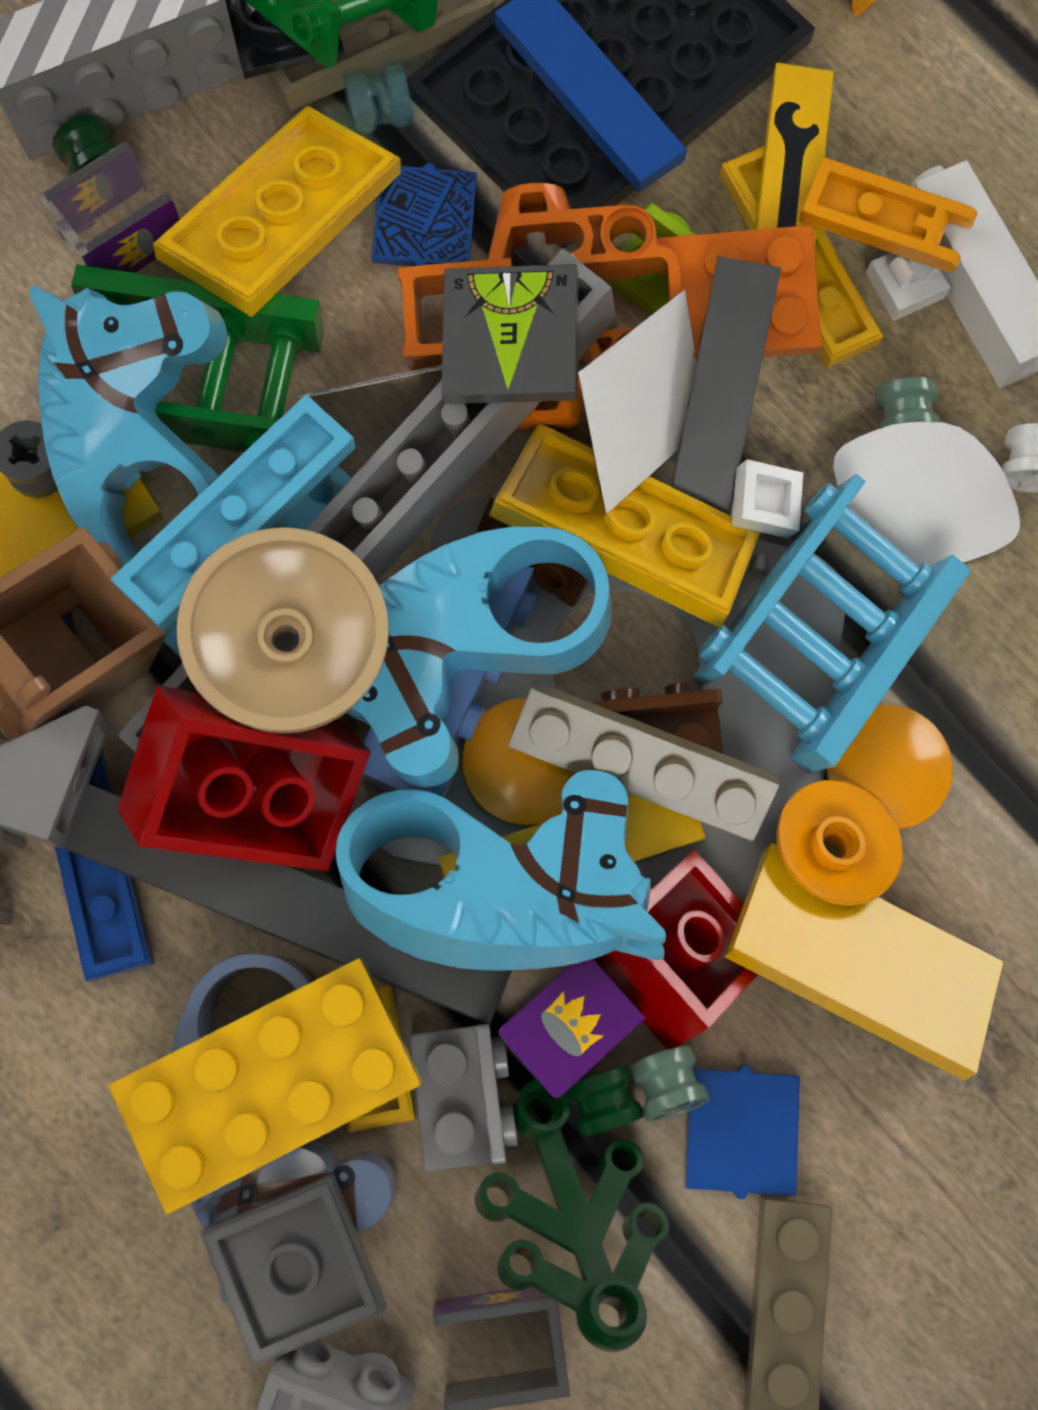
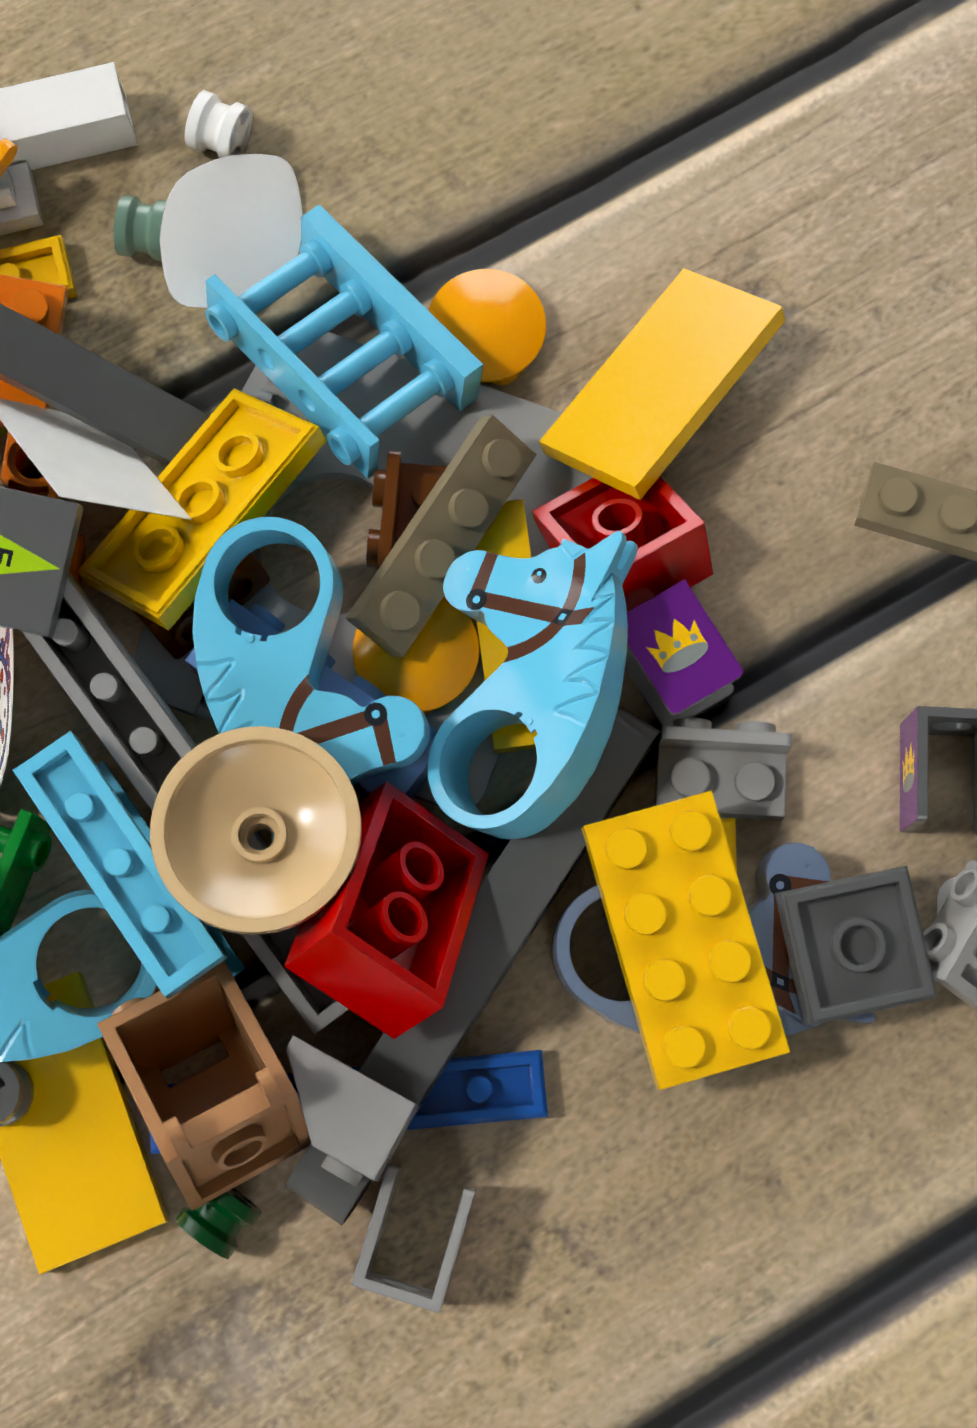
camera: 70 degrees left, 0 degrees up
dark green plant [475,1079,669,1352] -> none
dark green wheel [567,1063,644,1137] -> none
sand green wheel [629,1046,710,1122] -> none
blue piece [685,1065,800,1199] -> none
white tile [730,459,803,538] -> none
light orange dish [776,780,903,906] -> none

